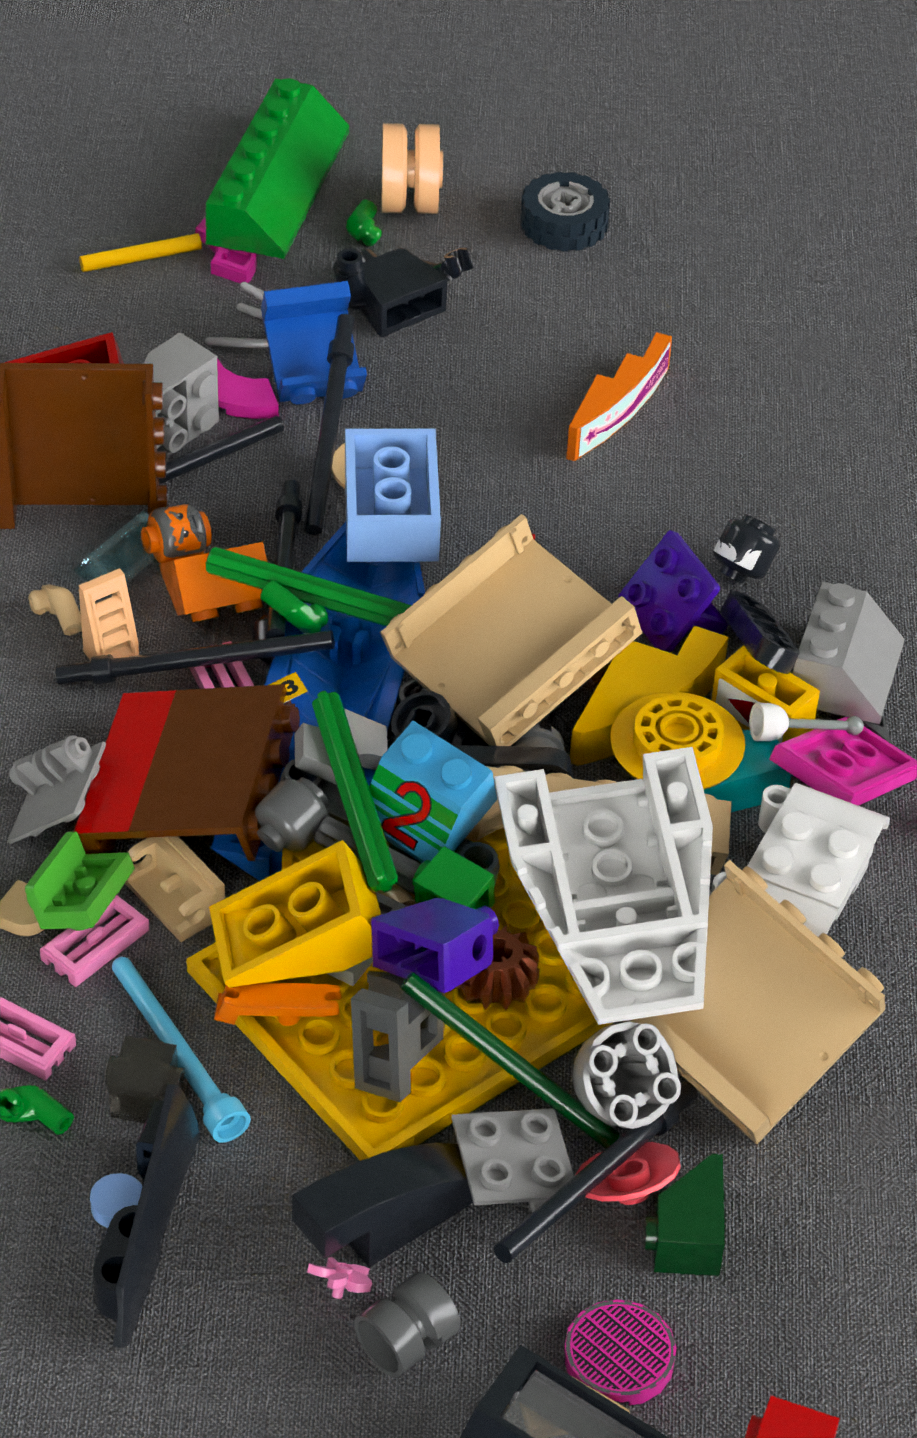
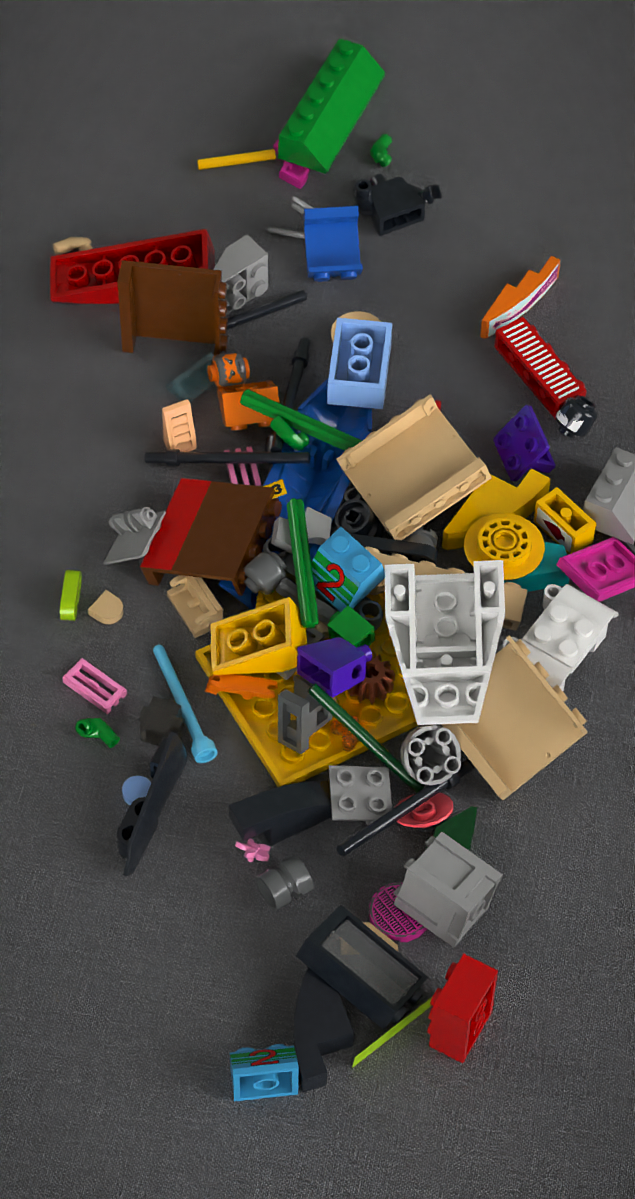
camera: 10 degrees right, 10 degrees up
bright green bracket [25,831,135,931] -> none
tan arm [28,584,82,636] -> none
bright pink tile [40,895,149,987] -> none
dark pink tile [217,358,279,419] -> none
black bar [305,314,355,535] -> none
light nougat wheel [382,123,443,214] -> none
black wheel [520,172,610,252] -> none
black beam [720,590,800,674] -> none
white hinge [749,703,864,742] -> none
none -> clear orange piece [330,716,366,752]
none -> light grey container [393,832,503,948]
none -> red brick [494,317,587,420]

